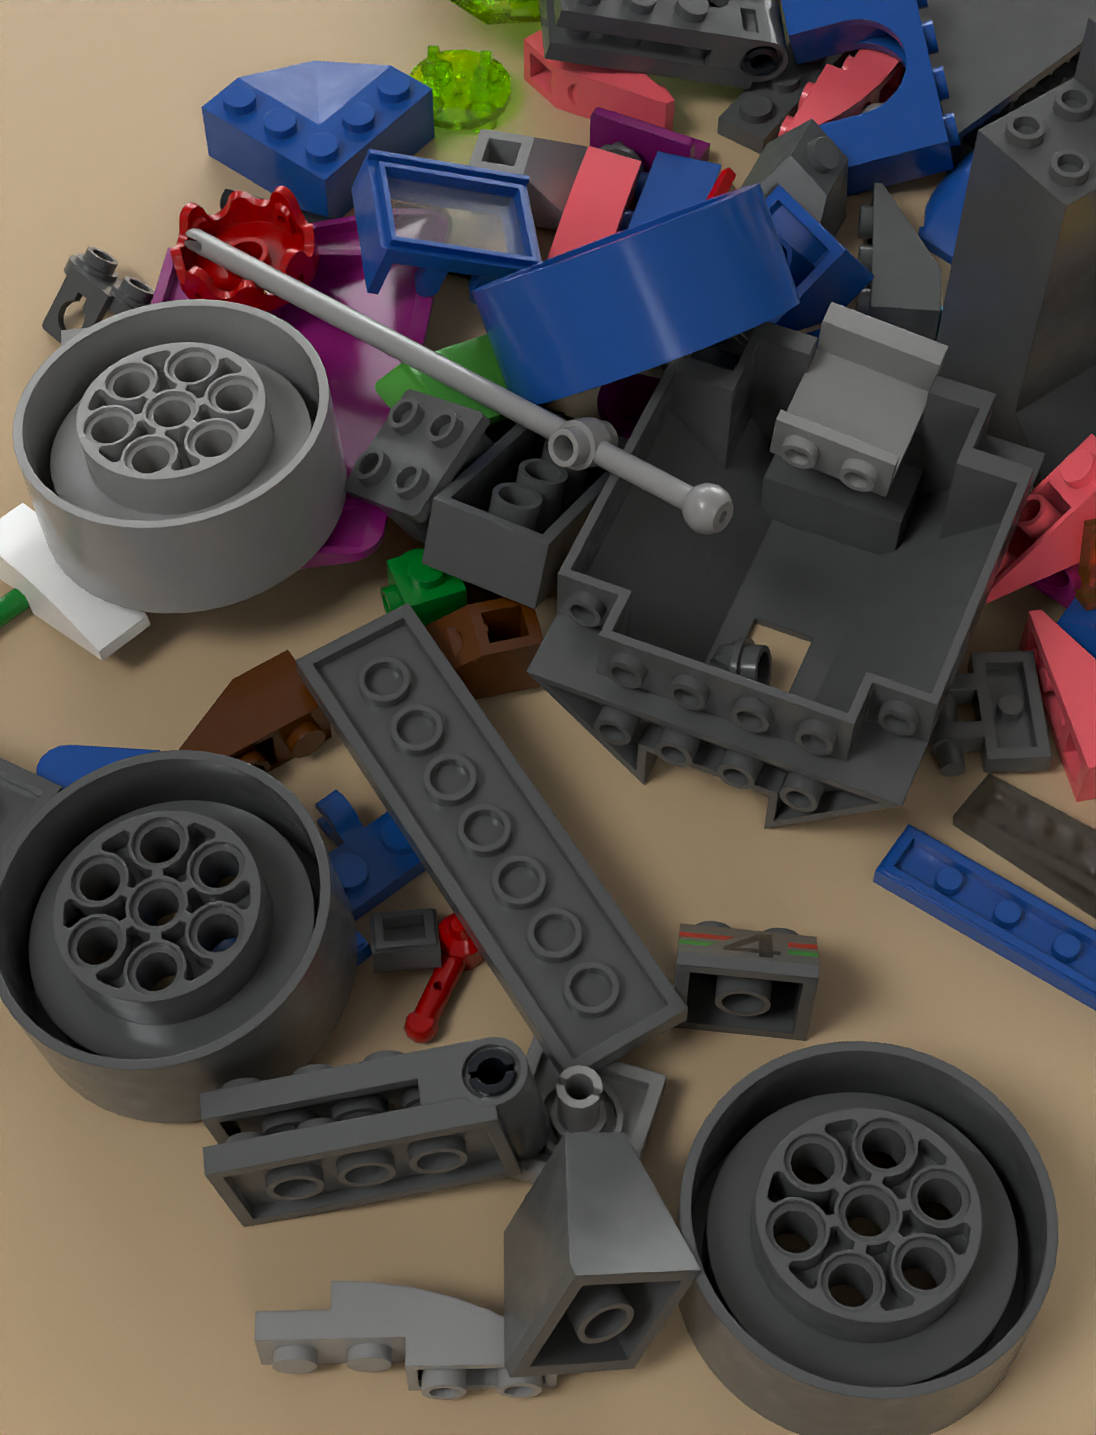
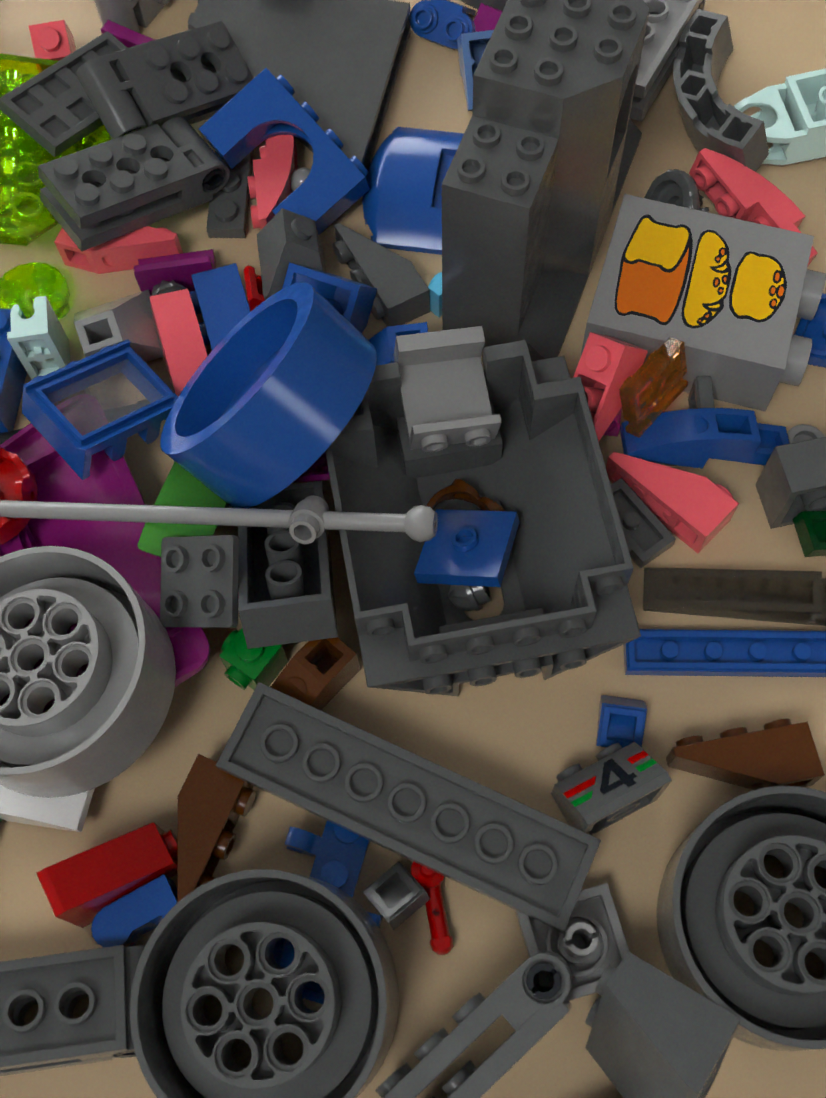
camera: 30 degrees left, 10 degrees up
none -> light aqua hinge [7,296,70,380]
none -> red slope [36,822,178,928]
none -> blue plate [414,509,520,587]
none -> reddish brown cap [426,478,505,511]
none -> blue slope [596,695,647,748]
none -> reddish brown slope [666,719,825,790]

